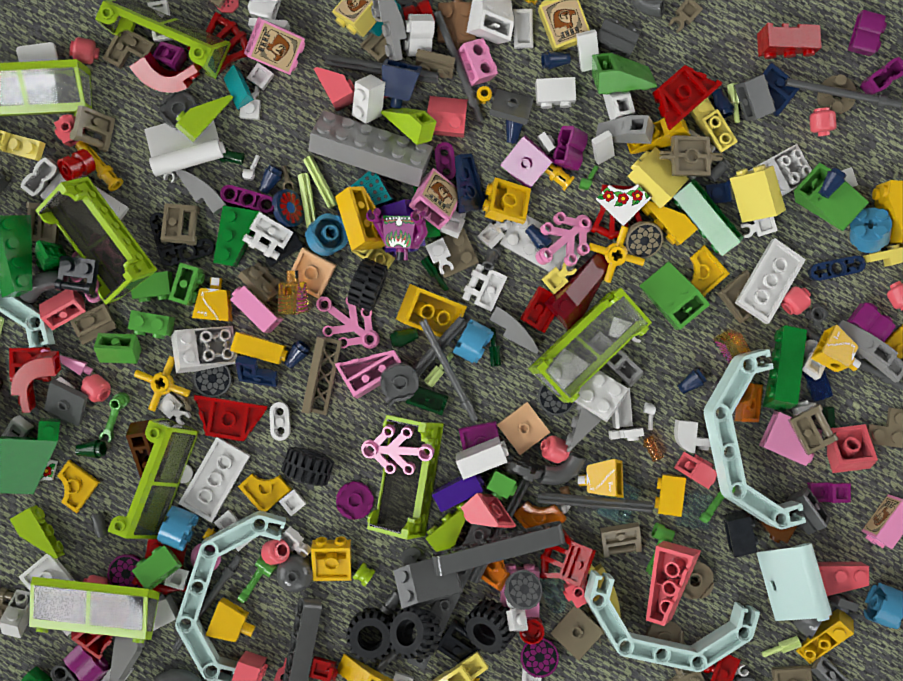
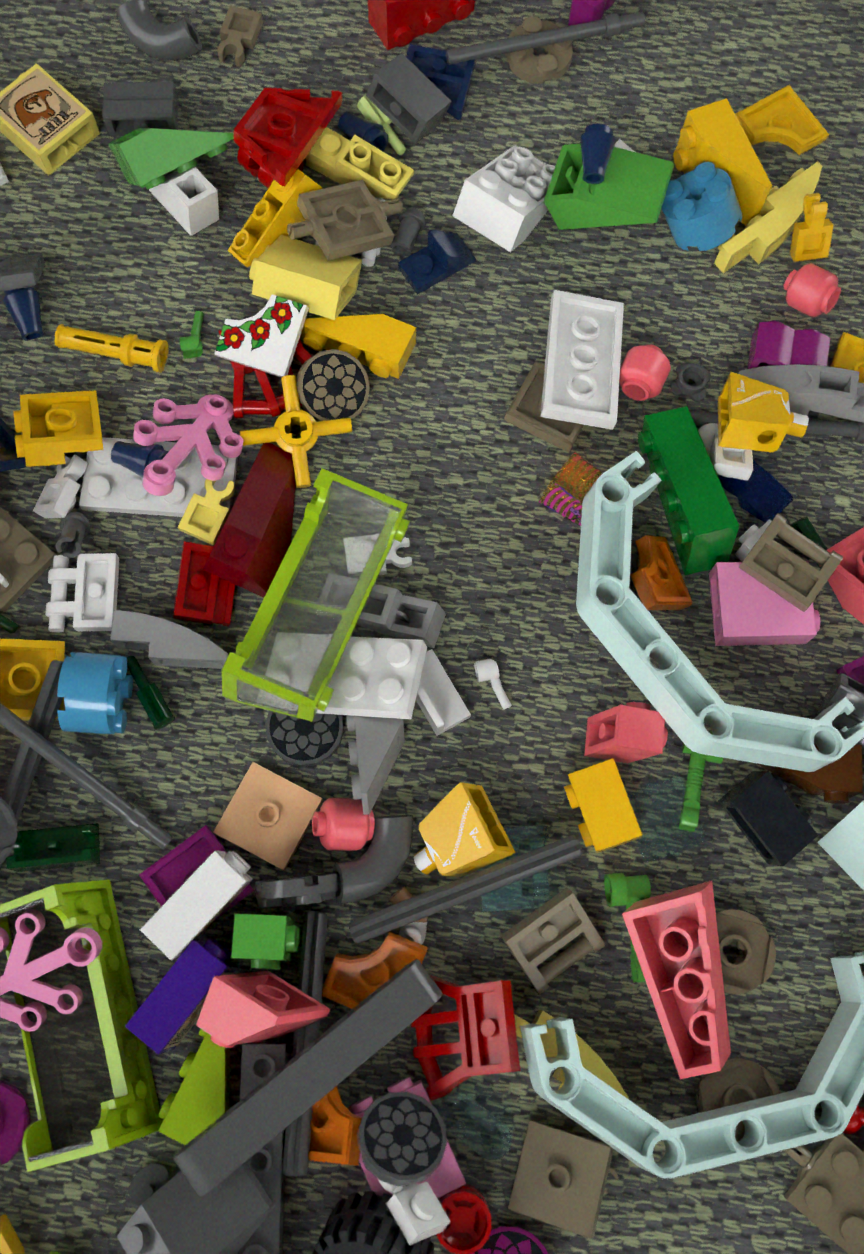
camera: 25 degrees left, 15 degrees down
yellowish green axle [424,353,454,387] -> none
plate [500,135,554,188] -> none
white brick [535,77,576,109] -> none
white plate [537,132,555,155] -> none
dark blue cone [541,50,571,70] -> none
magenta brick [553,126,588,171] -> none
coral brick [563,579,594,609] -> none
white tile [576,29,599,72] -> none
white tile [592,130,615,165] -> none
light grey slope [596,115,654,144] -> none
white plate [608,427,644,441] -> none
bright green slope [639,261,710,330] -> none
clear orange pin [643,436,664,462] -> none
brick [673,179,744,256] -> none
white brick [674,419,711,453] -> none
dark blue cone [677,369,707,394] -> none
yellow tile [690,245,730,296] -> none
light yellow brick [729,164,786,223] -> none
white plate [740,217,778,238] -> none
dark blue beam [808,255,866,281] -> none
coral head [809,107,837,137] -> none

